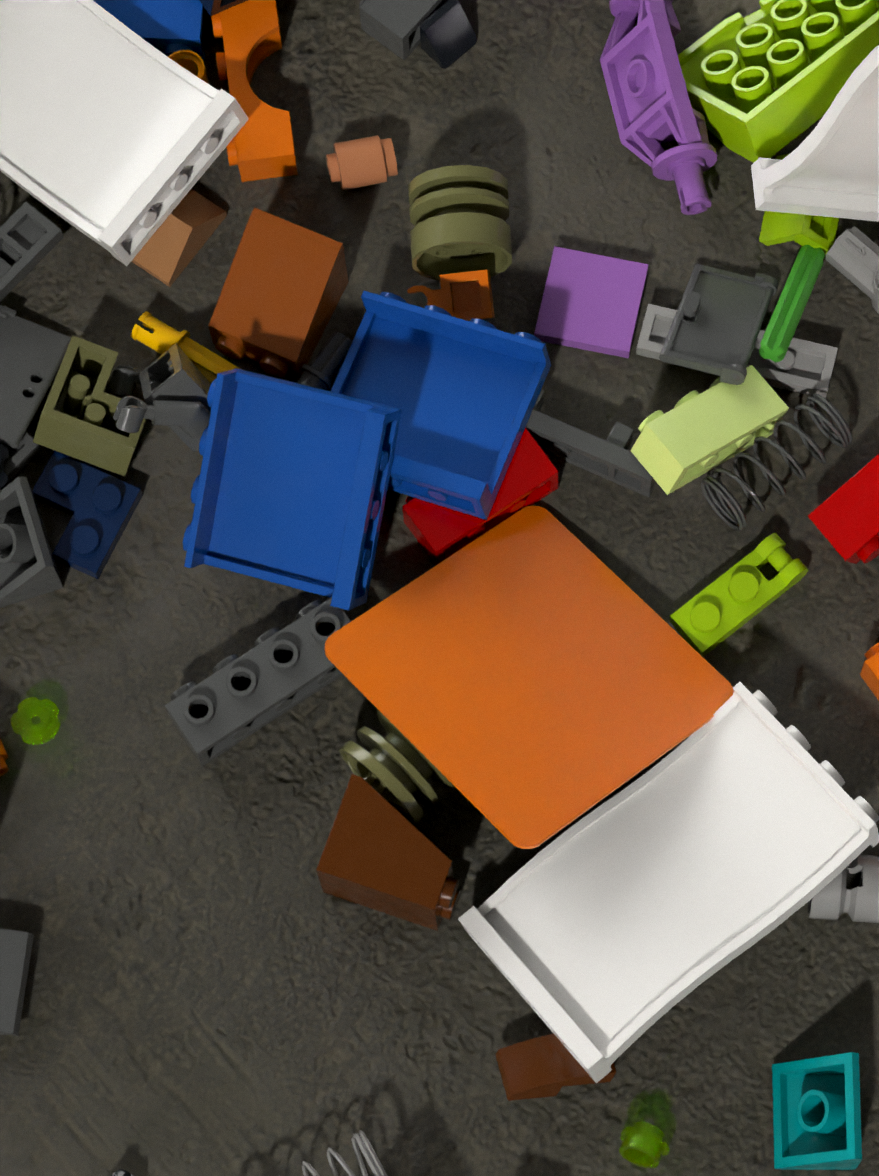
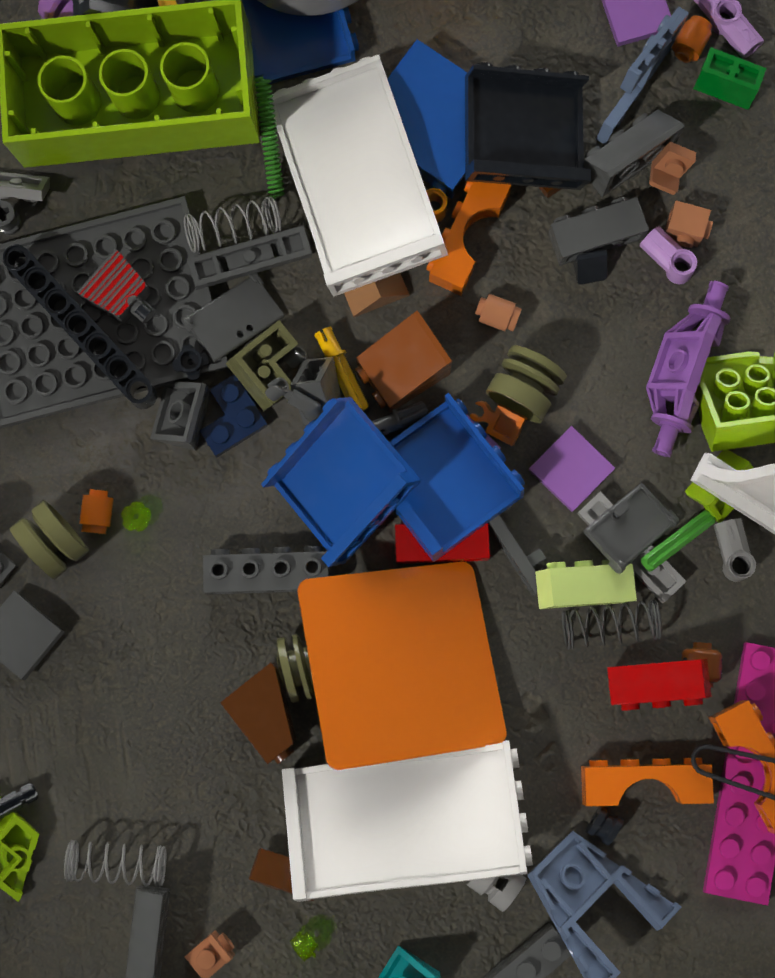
camera: 30 degrees right, 10 degrees up
lime plate [669,532,808,657] -> none

